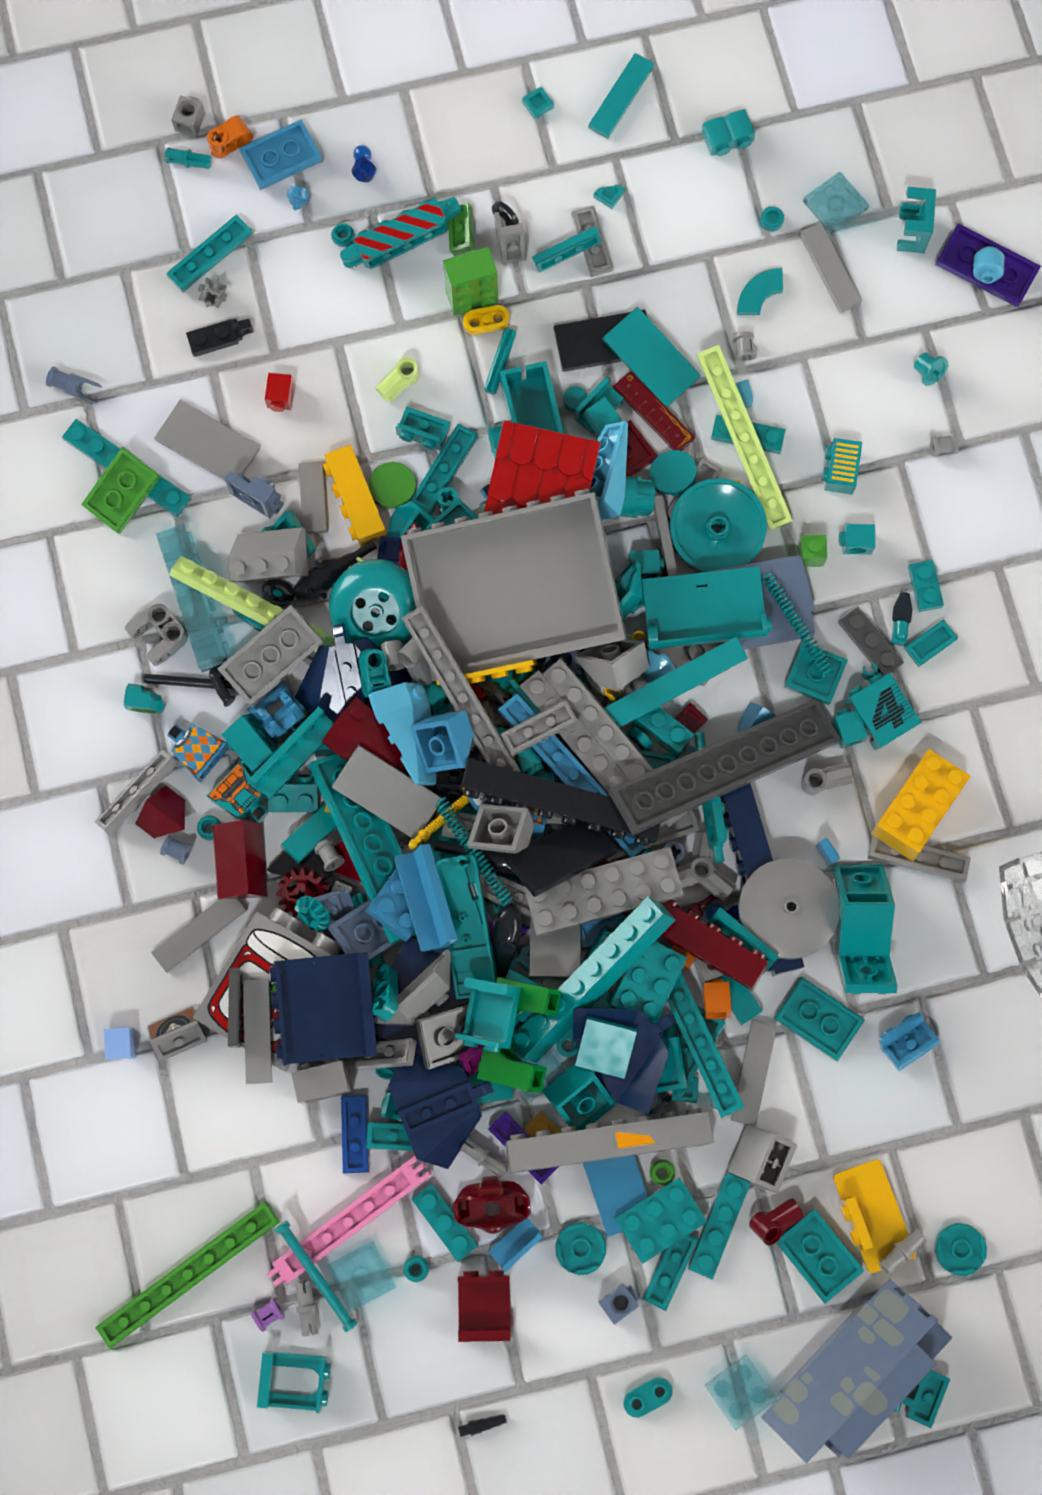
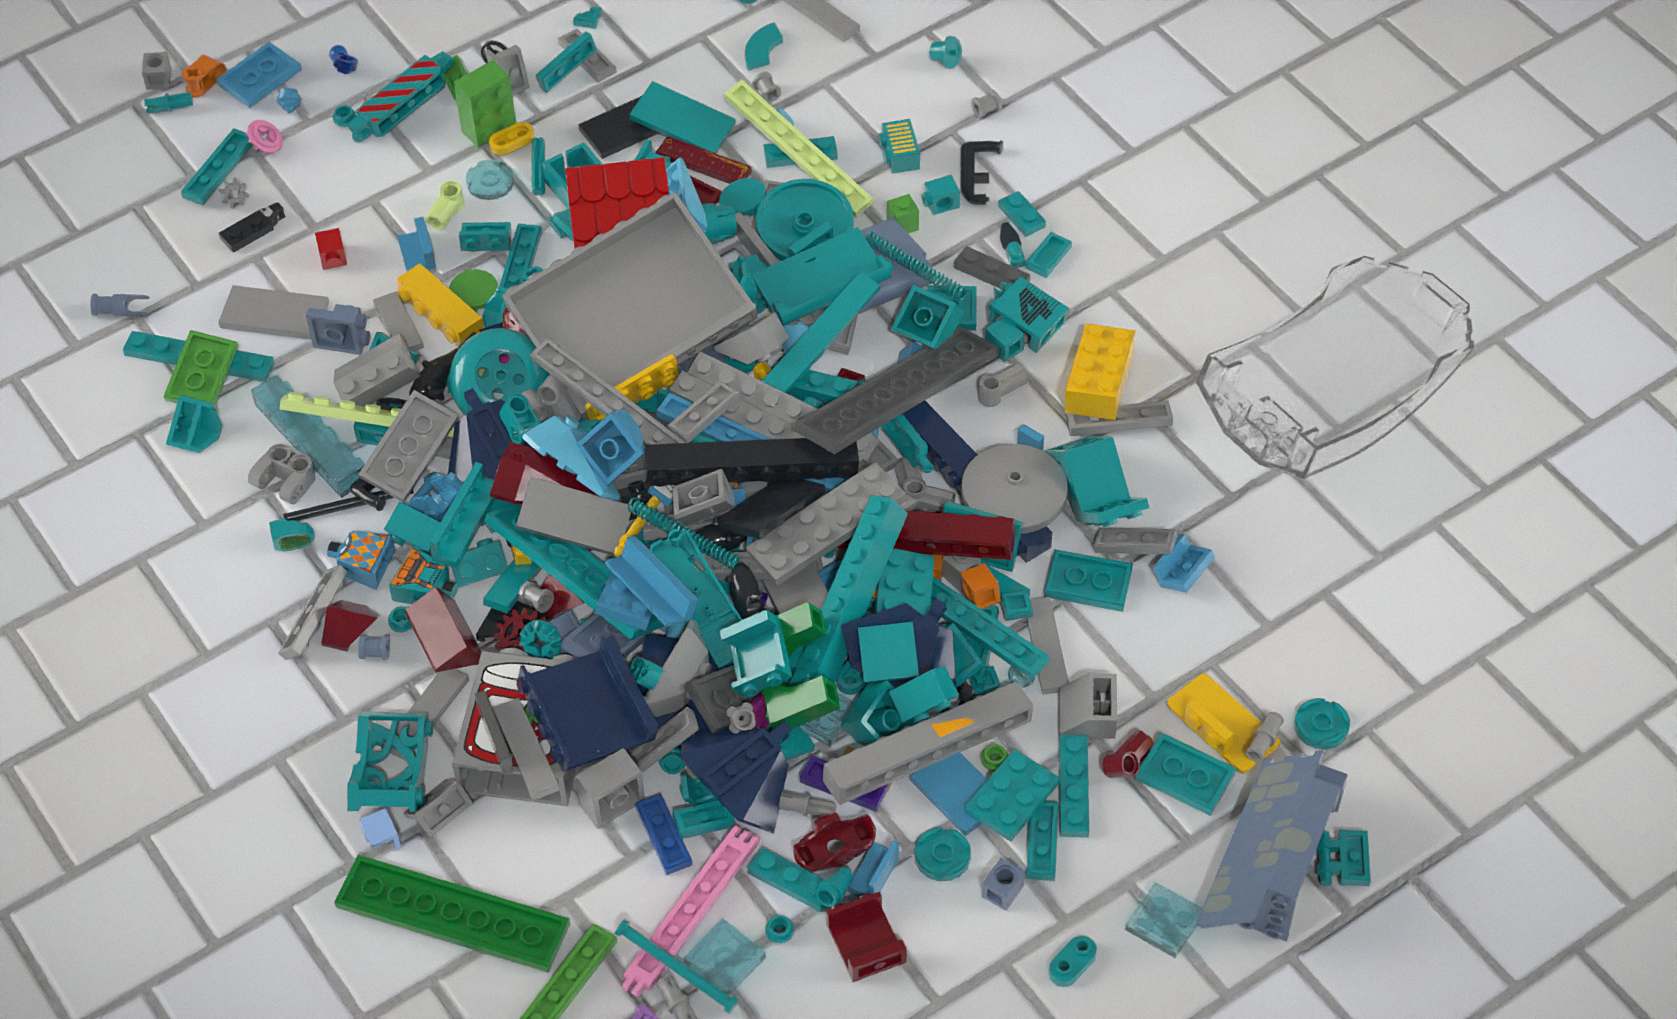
camera: 20 degrees left, 25 degrees down
none -> teal slope [166,395,222,453]
none -> bright pink gear [246,120,283,155]
none -> green plate [334,855,570,973]
none -> teal fence [347,710,433,812]
none -> dark azure panel [398,217,436,272]
none -> clear light blue tile [466,159,514,200]
none -> light grey plate [726,702,756,733]
none -> teal plate [789,221,833,257]
none -> teal cone [816,867,854,907]
none -> teal brick [889,666,959,723]
none -> teal slope [891,285,964,350]
none -> black piece [961,140,1003,205]
none -> teal tile [1001,590,1033,621]
none -> light grey tile [1093,528,1178,555]

